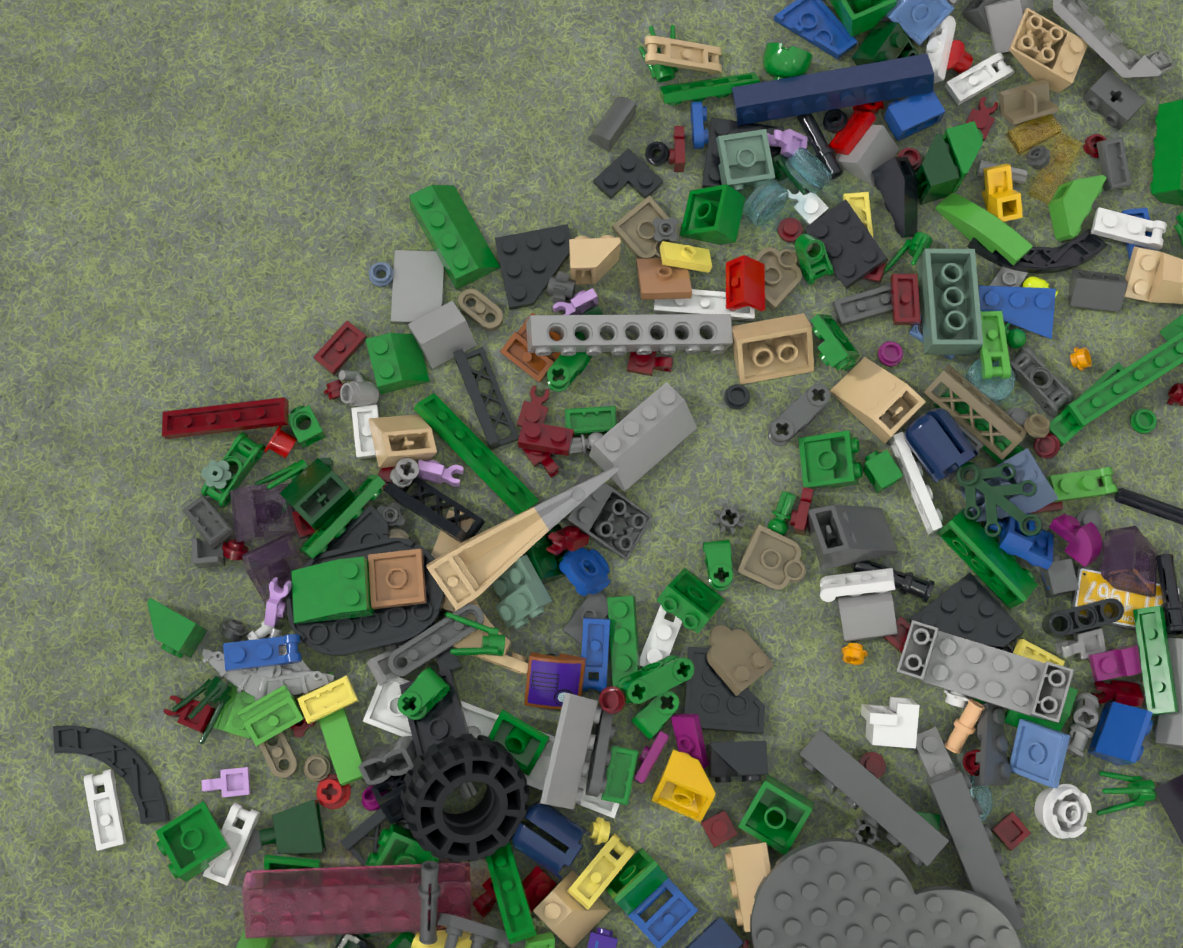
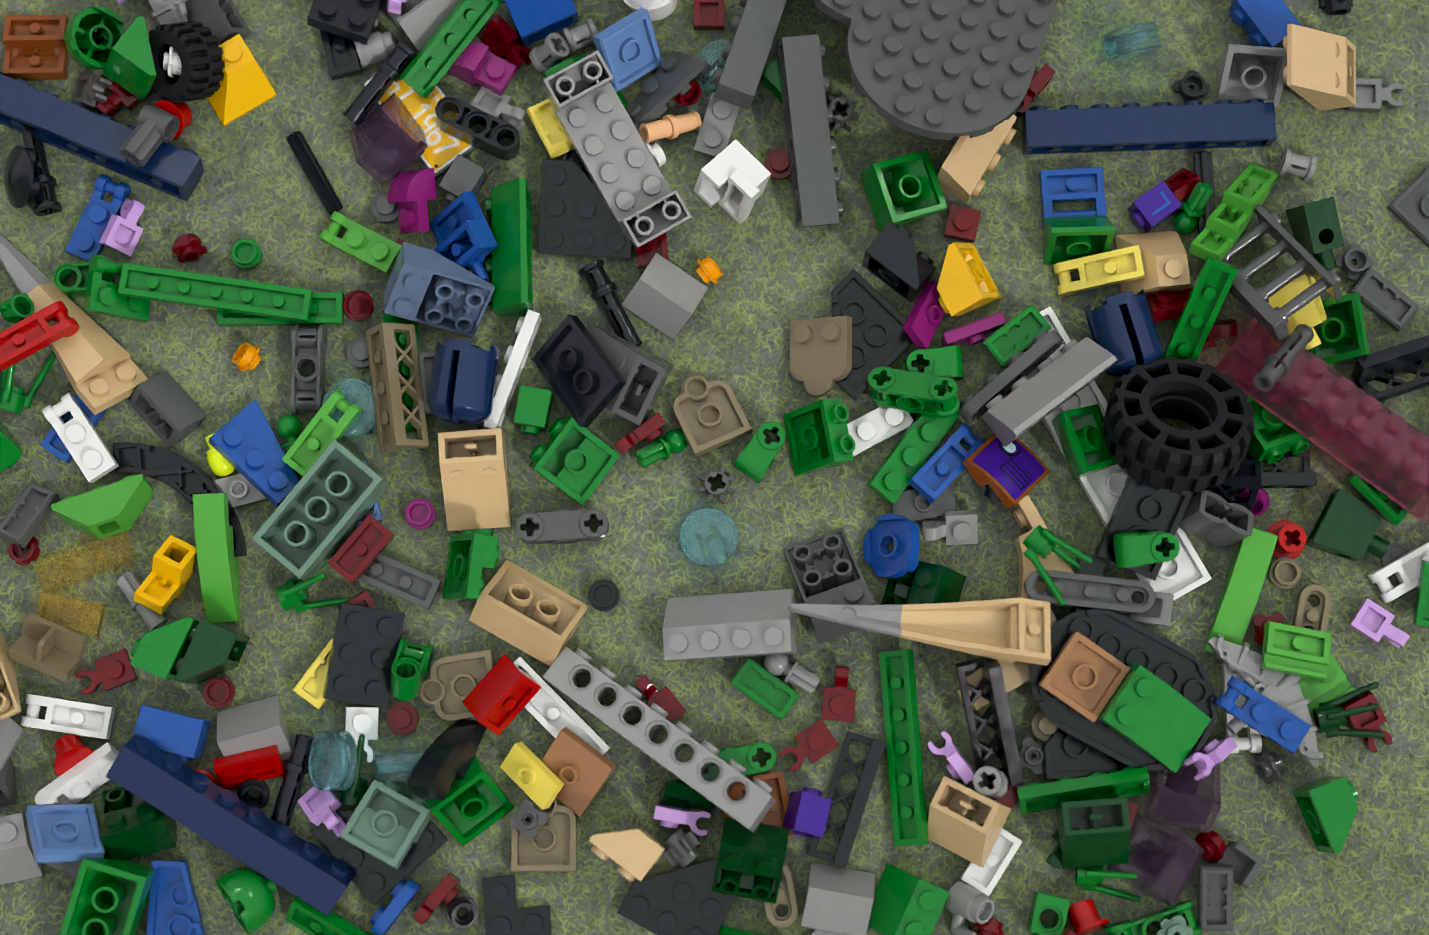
camera: 135 degrees left, 5 degrees up
light yellow plate [297,675,359,724] -> none
sand green plate [491,555,552,630] -> none
dark red plate [518,421,574,456] -> none
dark red plate [547,526,589,555] -> none
light yellow plate [589,817,610,845] -> none
dark red plate [599,686,626,714] -> none
white plate [820,568,895,602] -> none
black slope [872,157,918,238] -> none
dark green plant [956,462,1043,538] -> none
dark tan plate [1024,414,1050,438] -> none
dark grey plate [1026,146,1050,169] -> none
none -> black slope [405,720,486,800]
none -> black plate [532,314,626,427]
none -> clear light blue head [679,508,738,568]
none -> dark green slope [712,817,789,904]
none -> dark purple brick [782,787,832,839]
none -> light grey plate [922,510,978,545]

